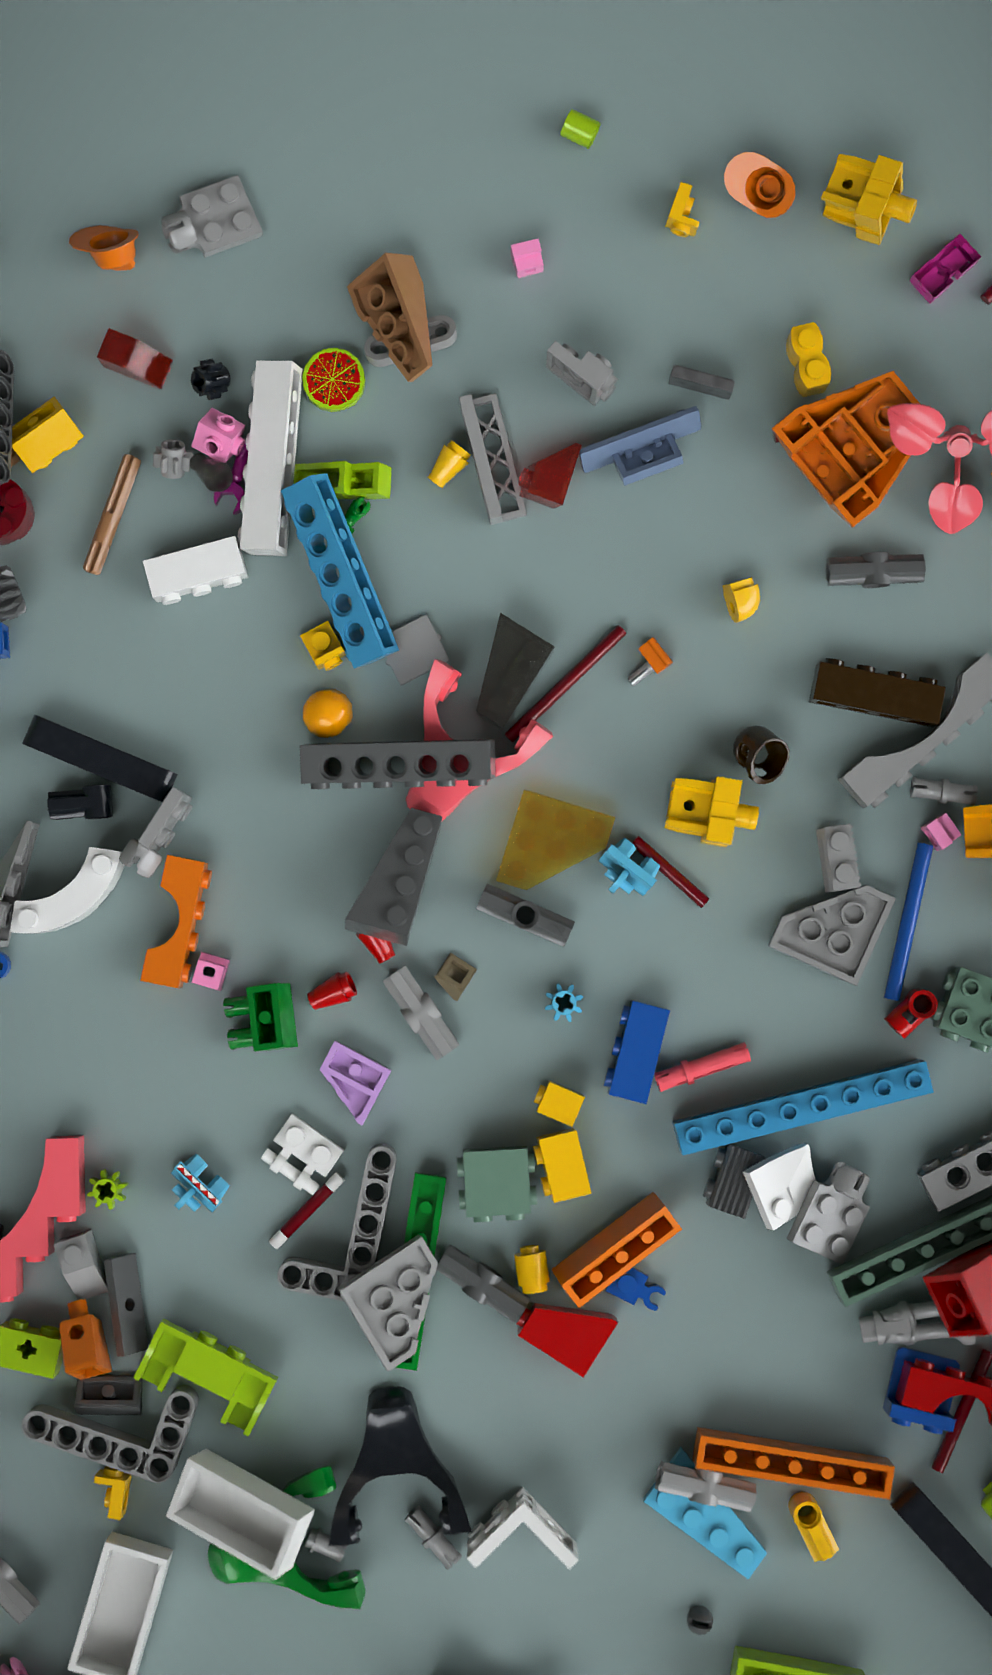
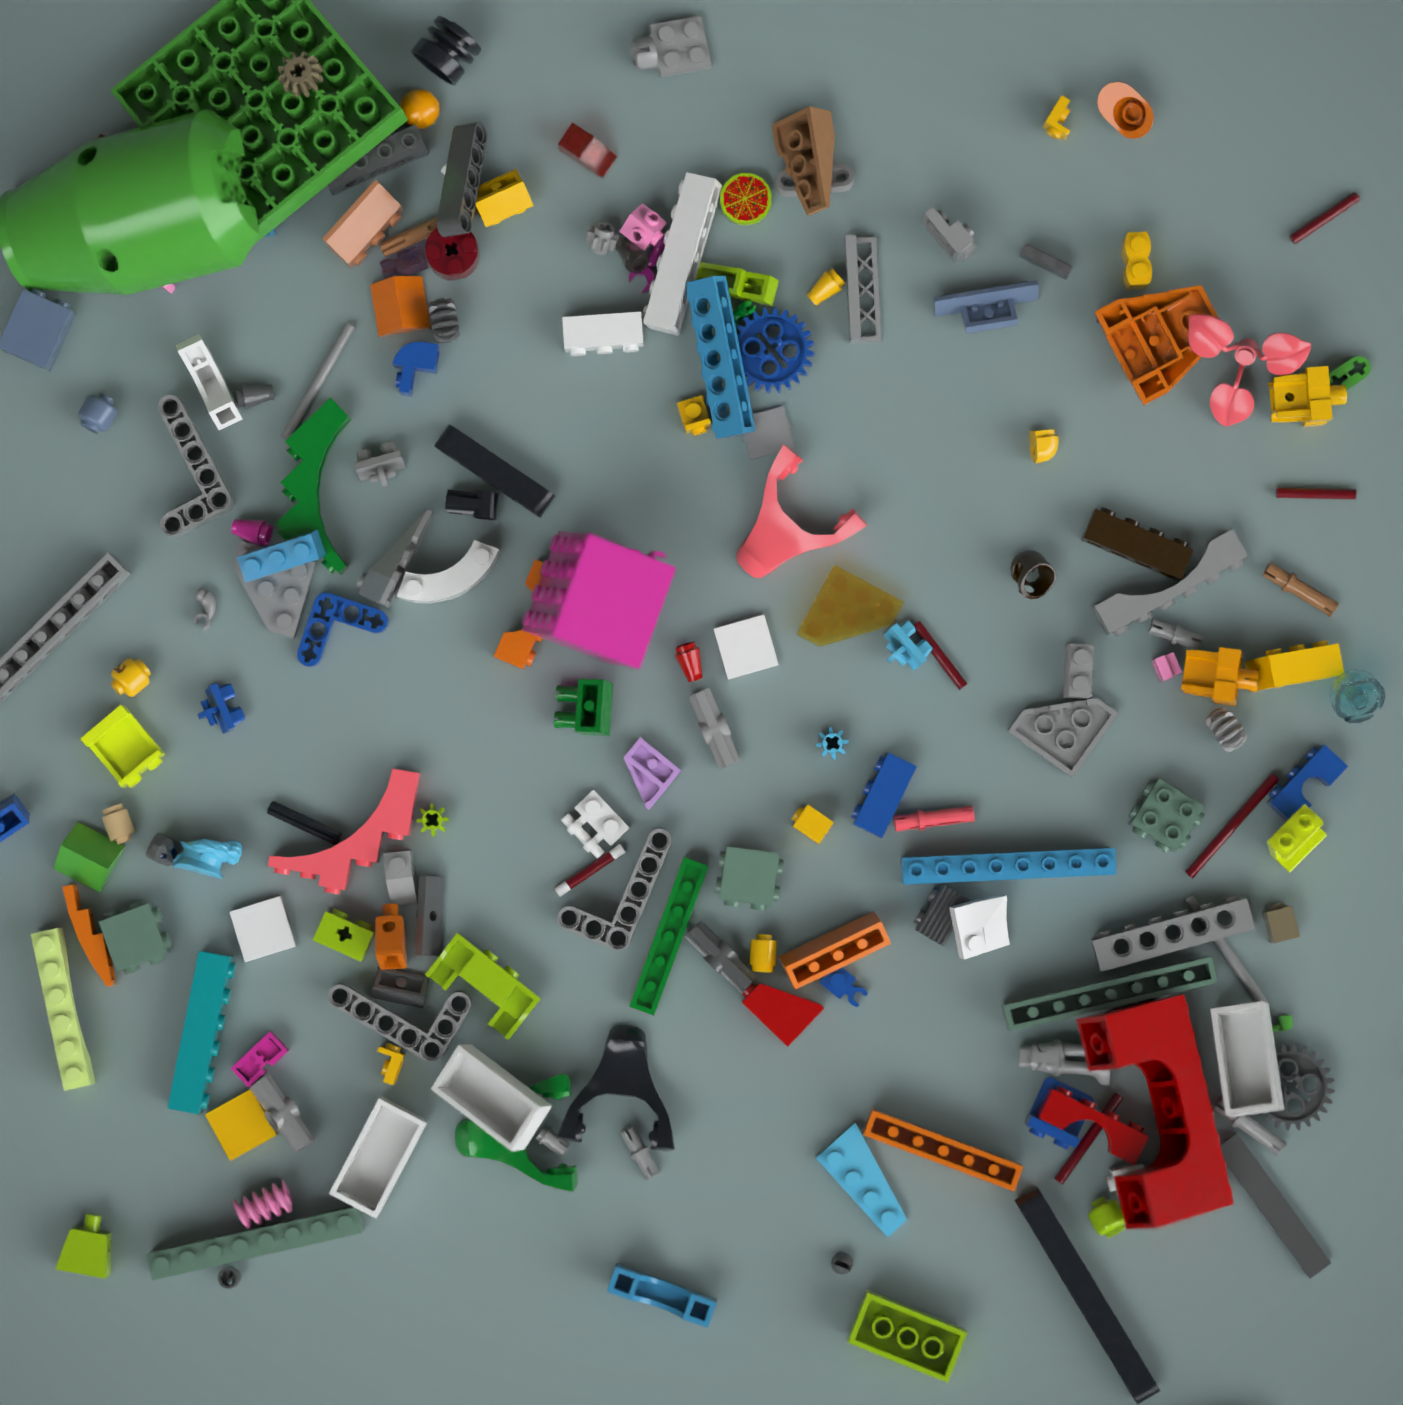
camera: 10 degrees right, 0 degrees up
orange piece [69,226,139,271] -> none
medium nougat axle [83,454,141,575] -> none
light grey plate [119,787,193,878] -> none
medium azure hips [171,1154,229,1213] -> none
black gear [191,358,230,400] -> none
bright pink piece [192,952,230,991] -> none
dark grey brick [299,739,496,789] -> none
light orange hair [303,689,353,738] -> none
red cone [307,972,357,1010] -> none
light grey plate [337,1234,438,1372] -> none
dark grey wedge [345,808,442,946] -> none
dark tan slope [434,952,477,1001] -> none
white bracket [467,1487,579,1570] -> none
clear smoke wedge [476,613,555,731] -> none
dark grey piece [476,884,575,947] -> none
dark red piece [504,625,627,743] -> none
bright pink piece [511,238,544,278] -> none
clear red slope [519,443,582,509] -> none
yellow brick [533,1128,592,1203] -> none
lime beam [560,109,601,149] -> none
orange piece [628,637,673,686] -> none
light grey piece [655,1461,757,1512] -> none
yellow piece [664,776,759,847] -> none
light grey plate [786,1162,870,1265] -> none
yellow piece [788,1491,839,1562] -> none
yellow piece [821,154,917,245] -> none
dark grey piece [826,552,926,588] -> none
blue piece [884,843,933,1001] -> none
red piece [884,988,938,1039] -> none
dark pink piece [909,234,981,304] -> none
none -> dark pink piece [522,531,676,669]
none -> white tile [713,615,779,680]
none -> blue gear [736,307,815,394]

